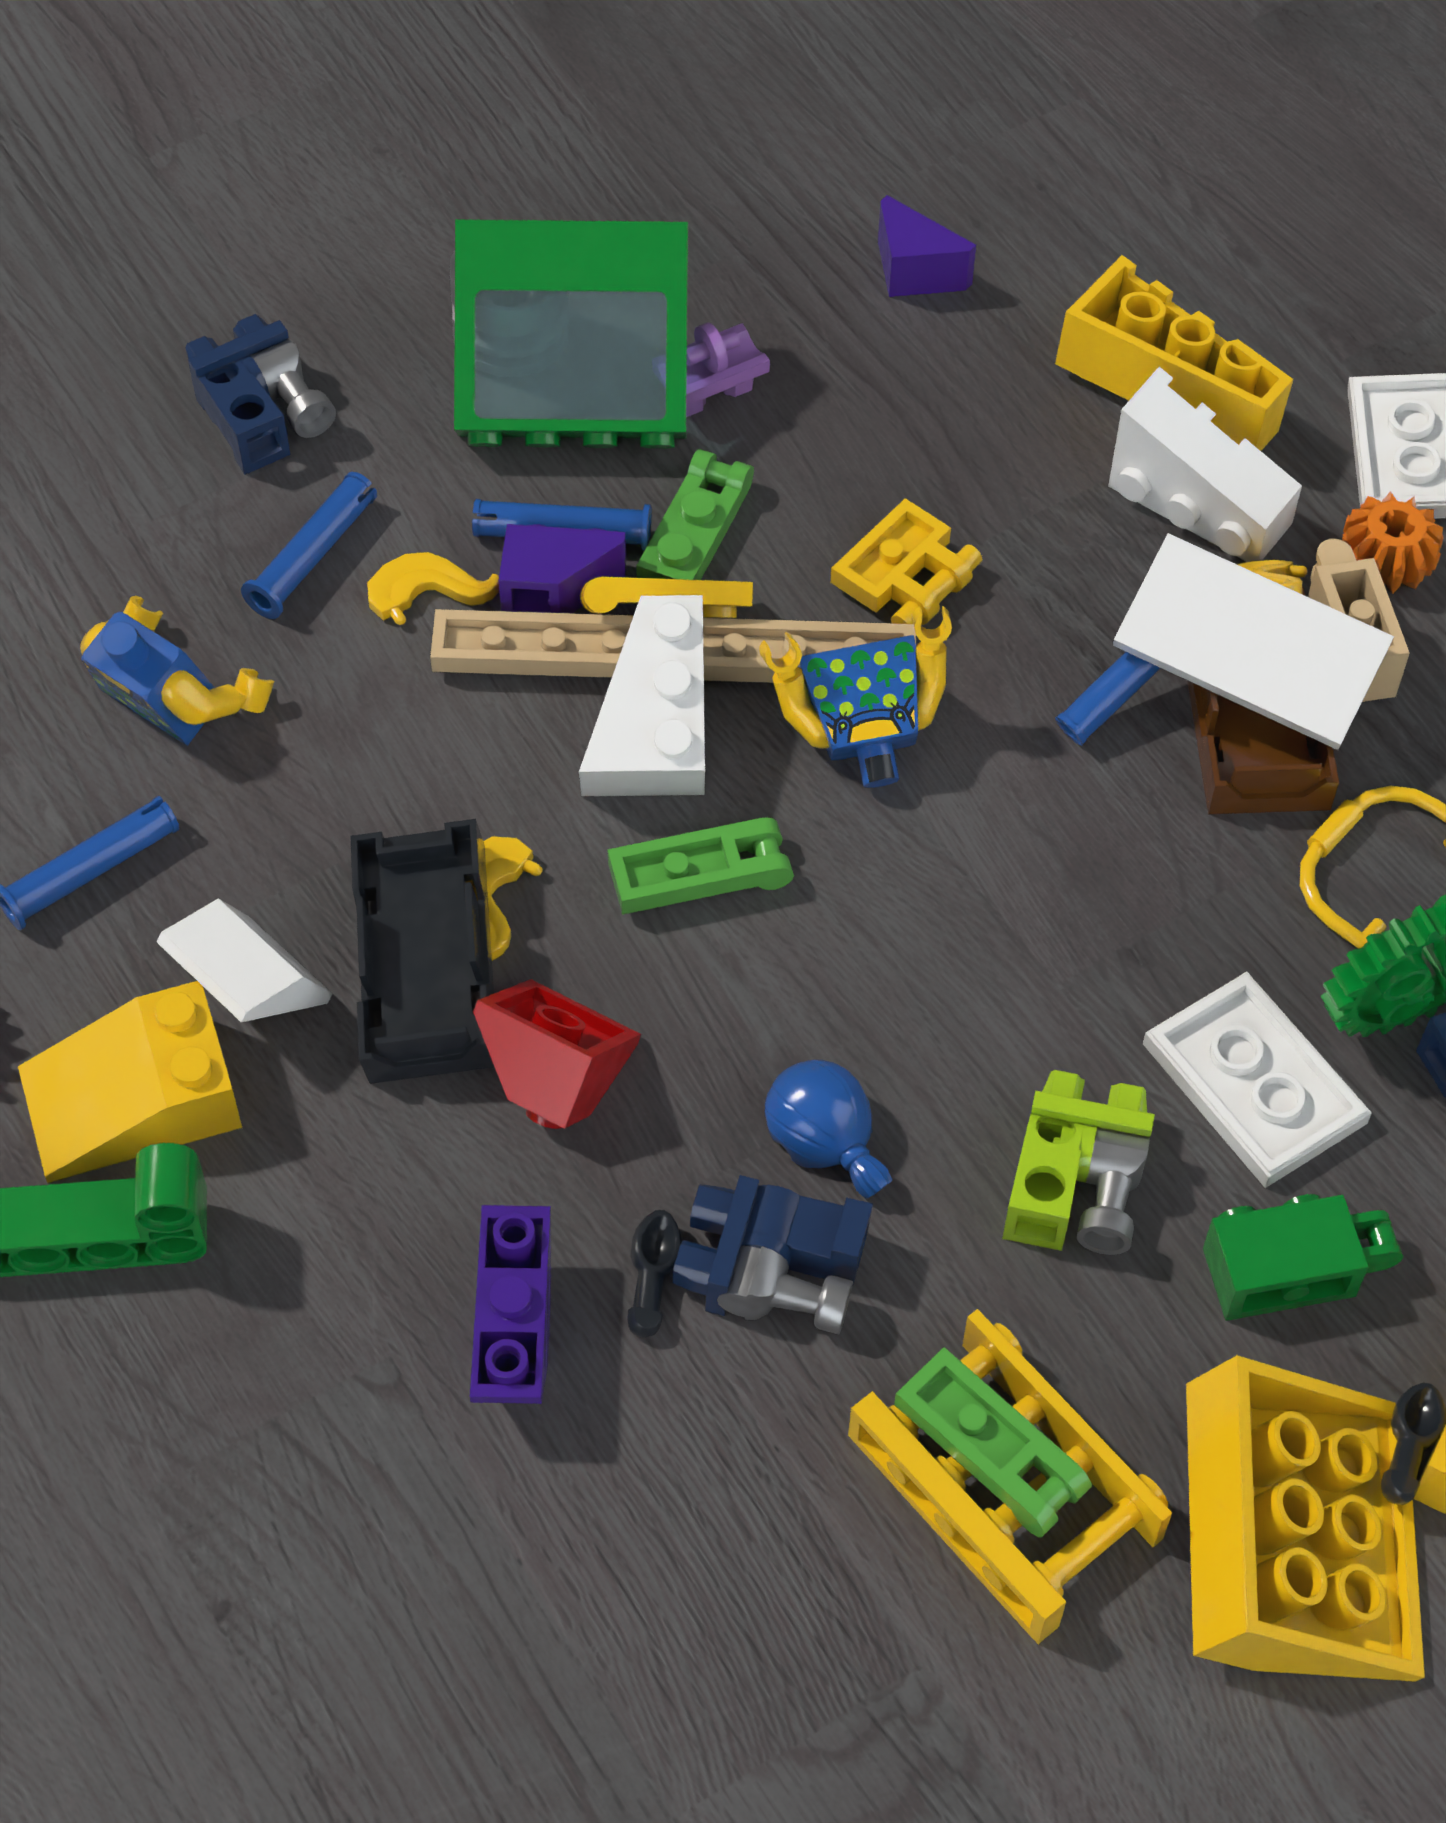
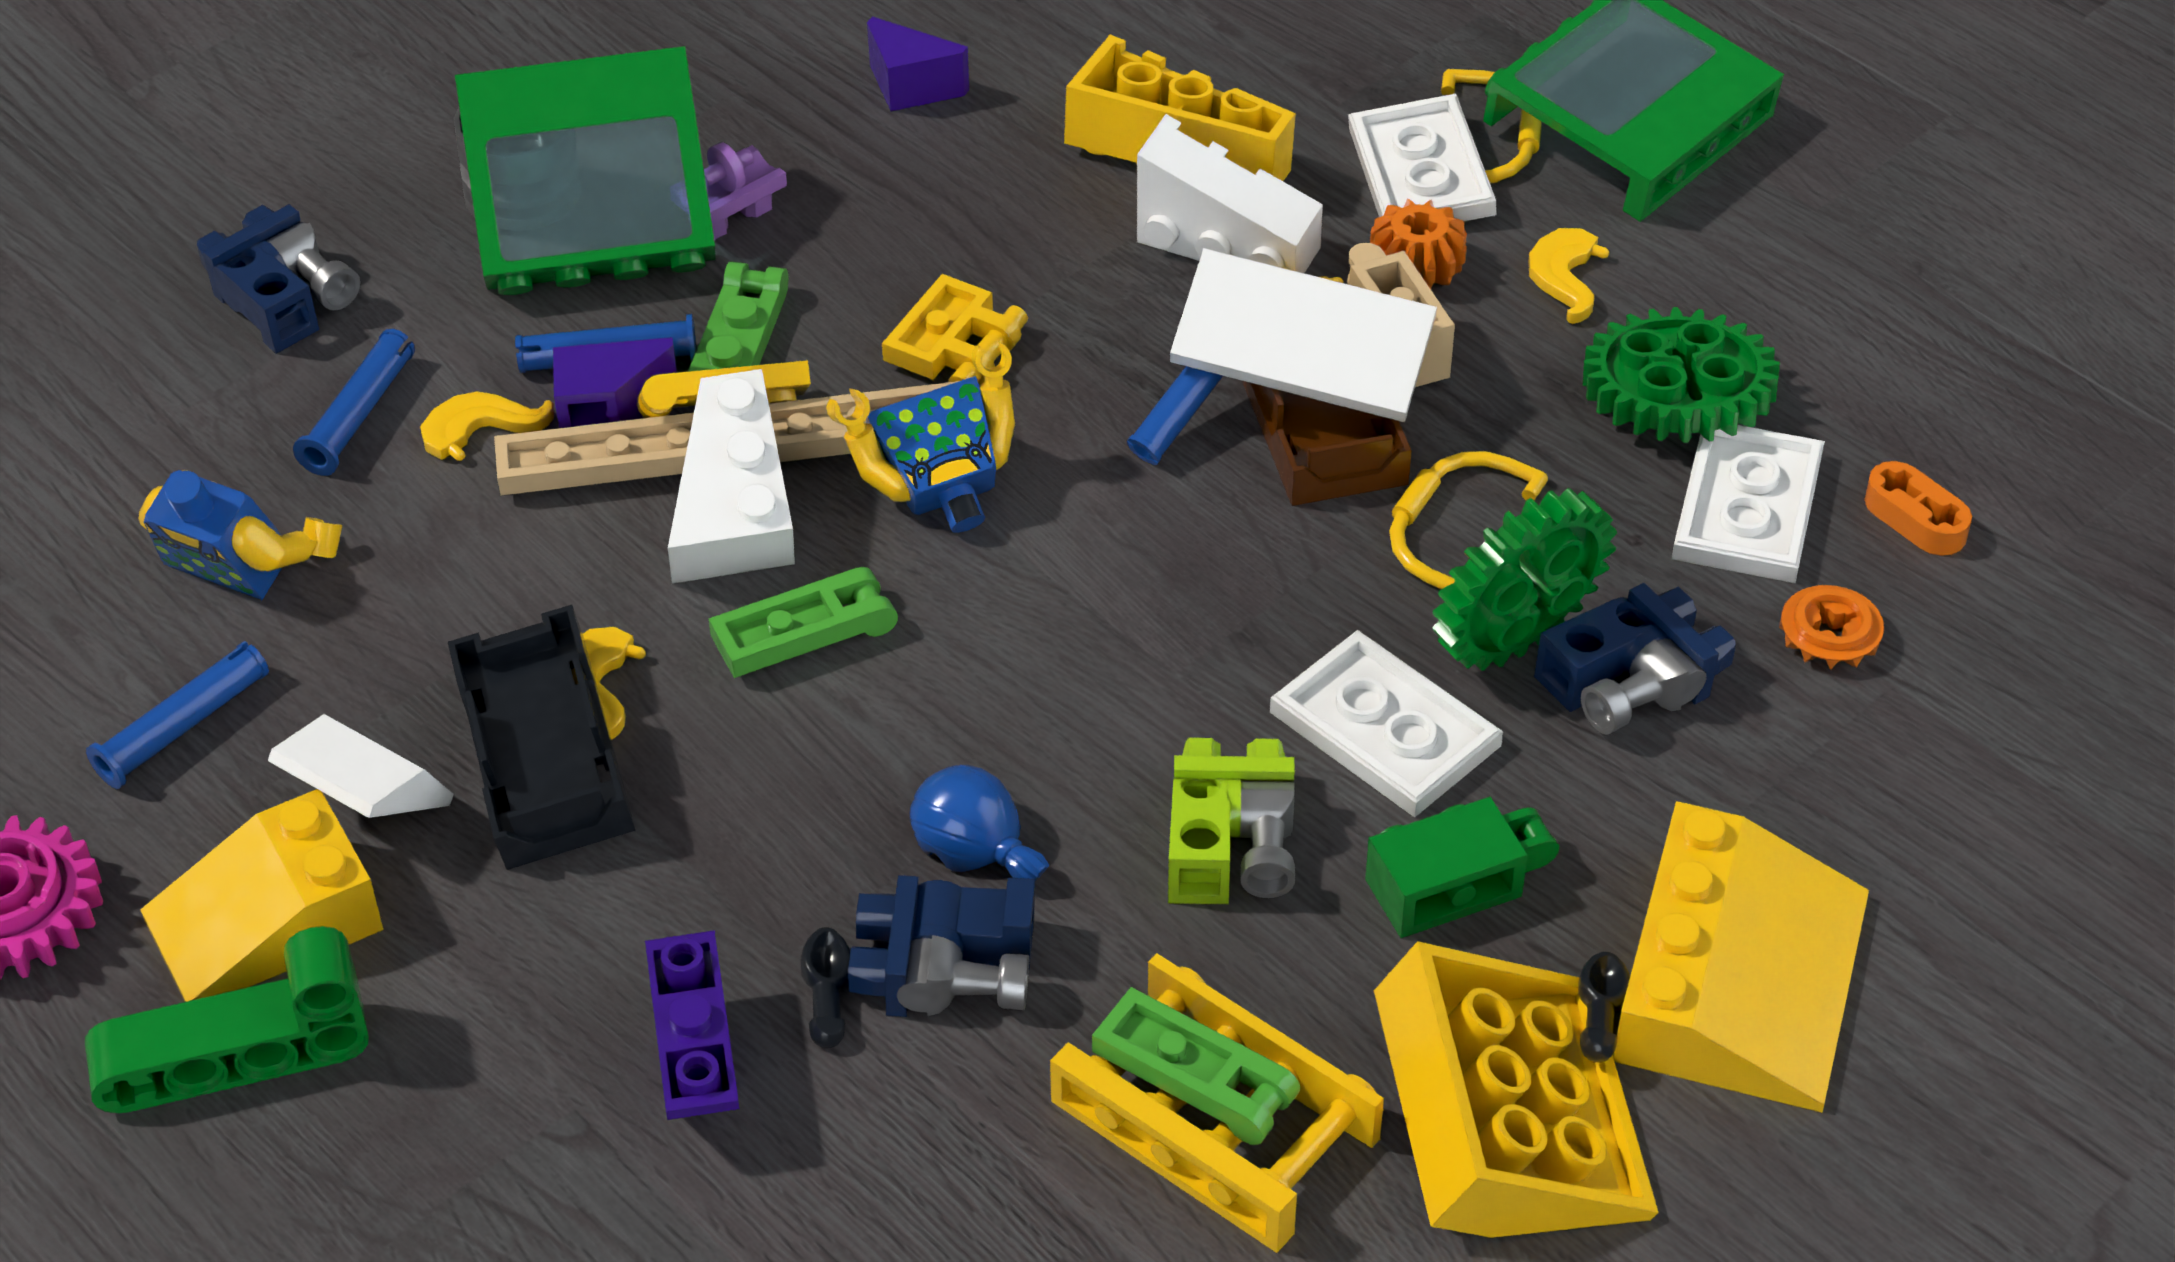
camera: 10 degrees left, 10 degrees down
red slope [473,979,642,1129] -> none

